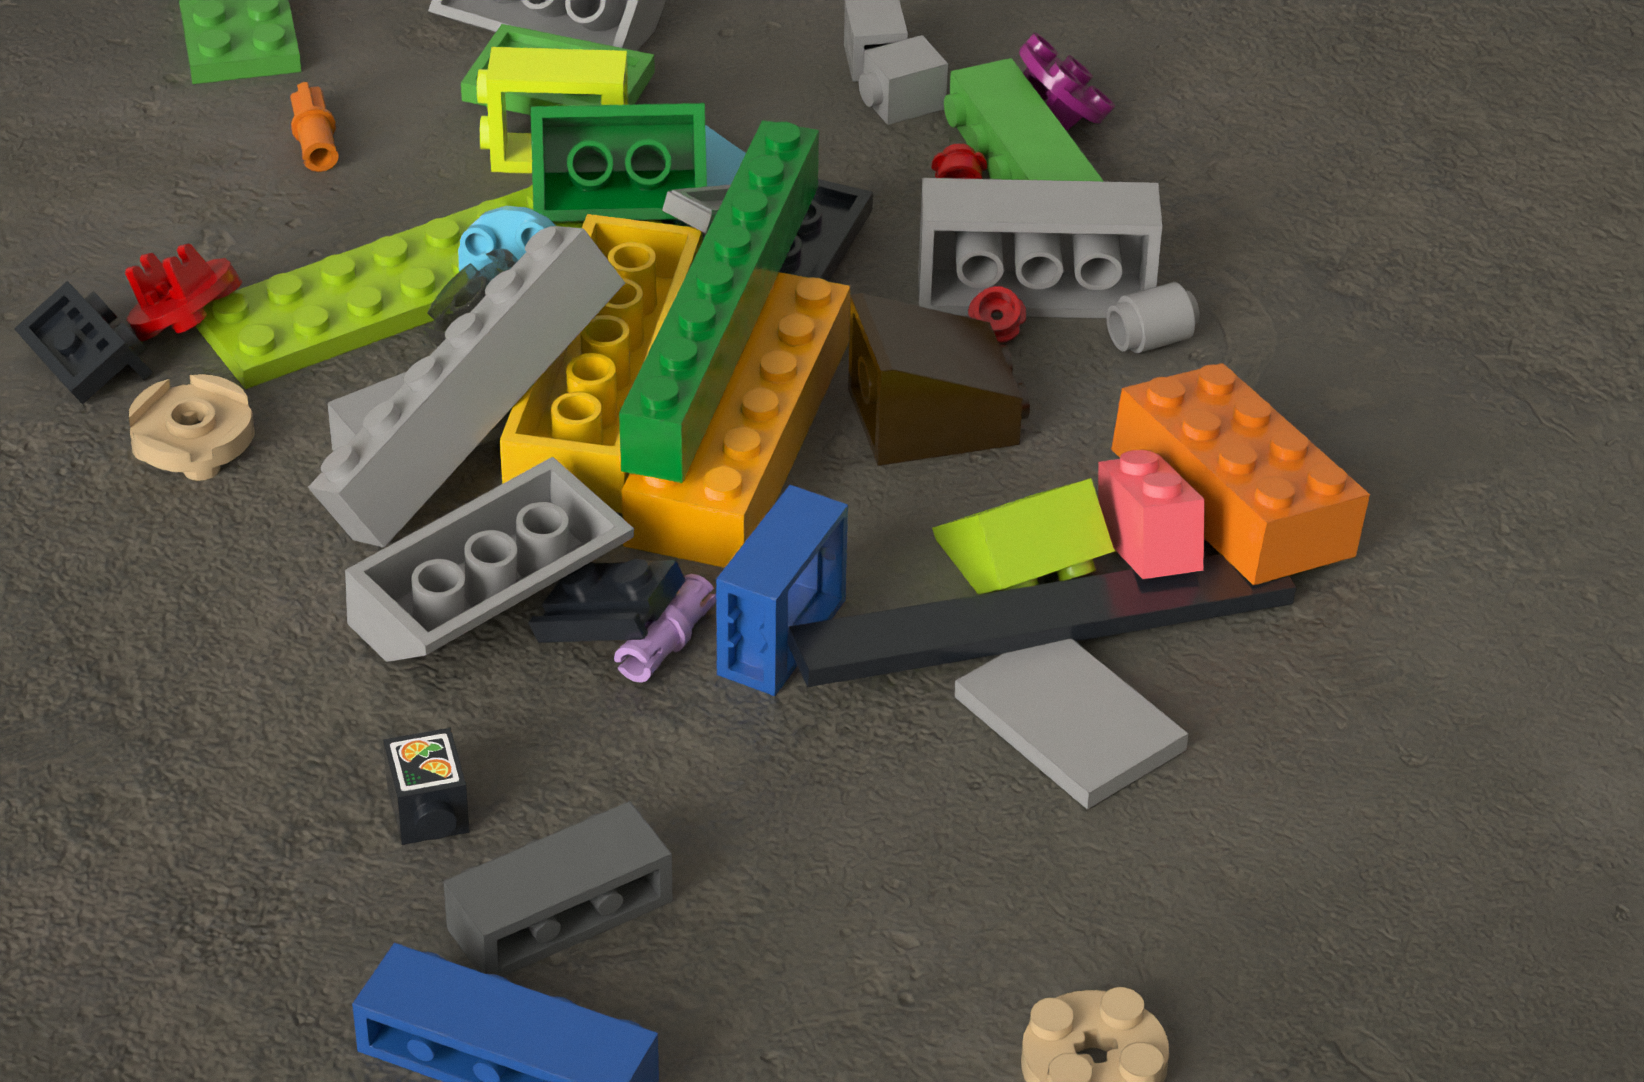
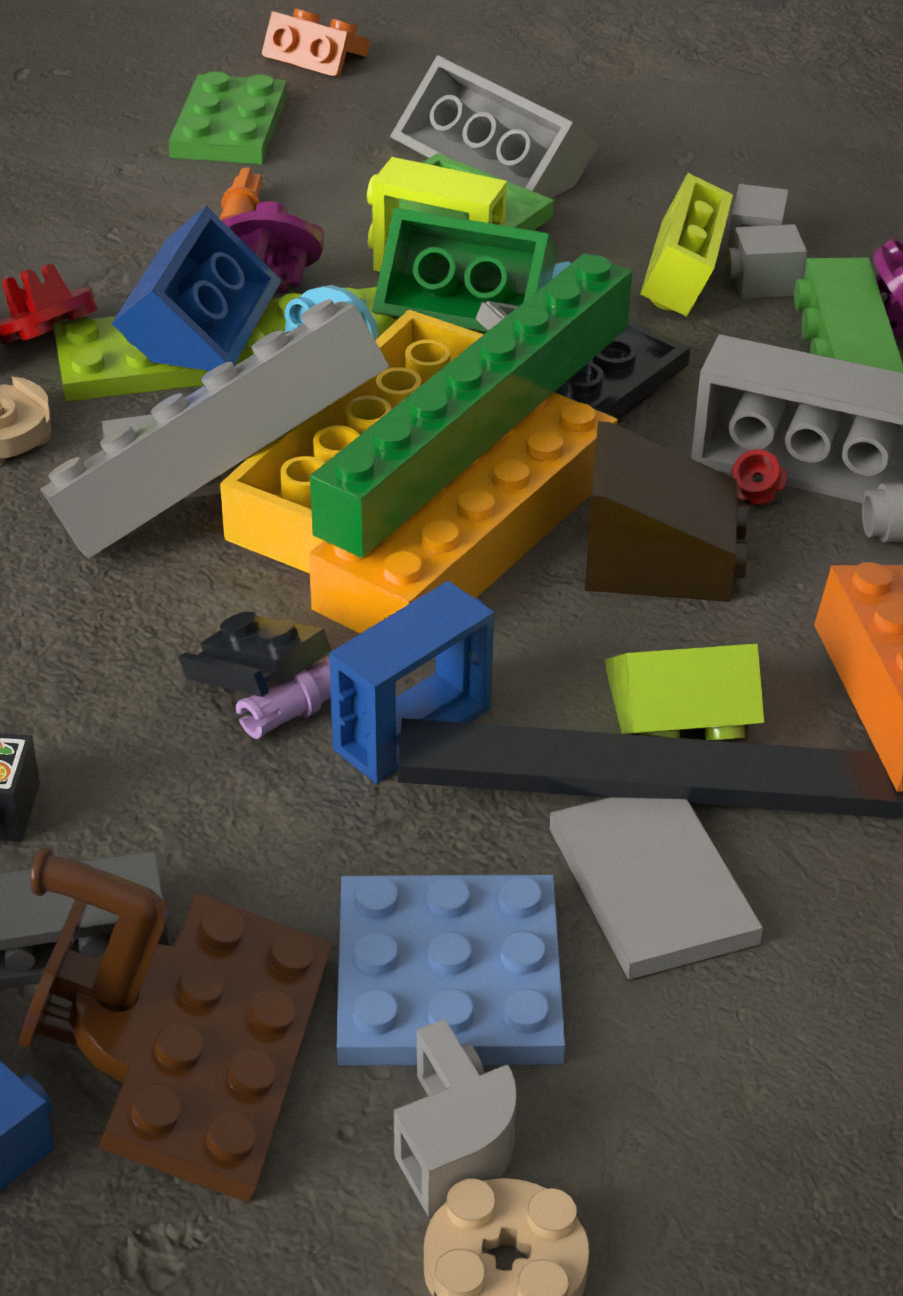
camera: 20 degrees right, 0 degrees up
light grey slope [345,457,634,662] -> none
red plate [931,143,987,179] -> none
coral brick [1098,450,1204,579] -> none
none -> reddish brown plate [18,848,332,1203]
none -> blue slope [111,205,282,371]
none -> magenta plate [223,201,324,293]
none -> medium blue plate [337,875,565,1066]
none -> light grey brick [394,1019,517,1218]
none -> neon yellow brick [640,173,733,317]

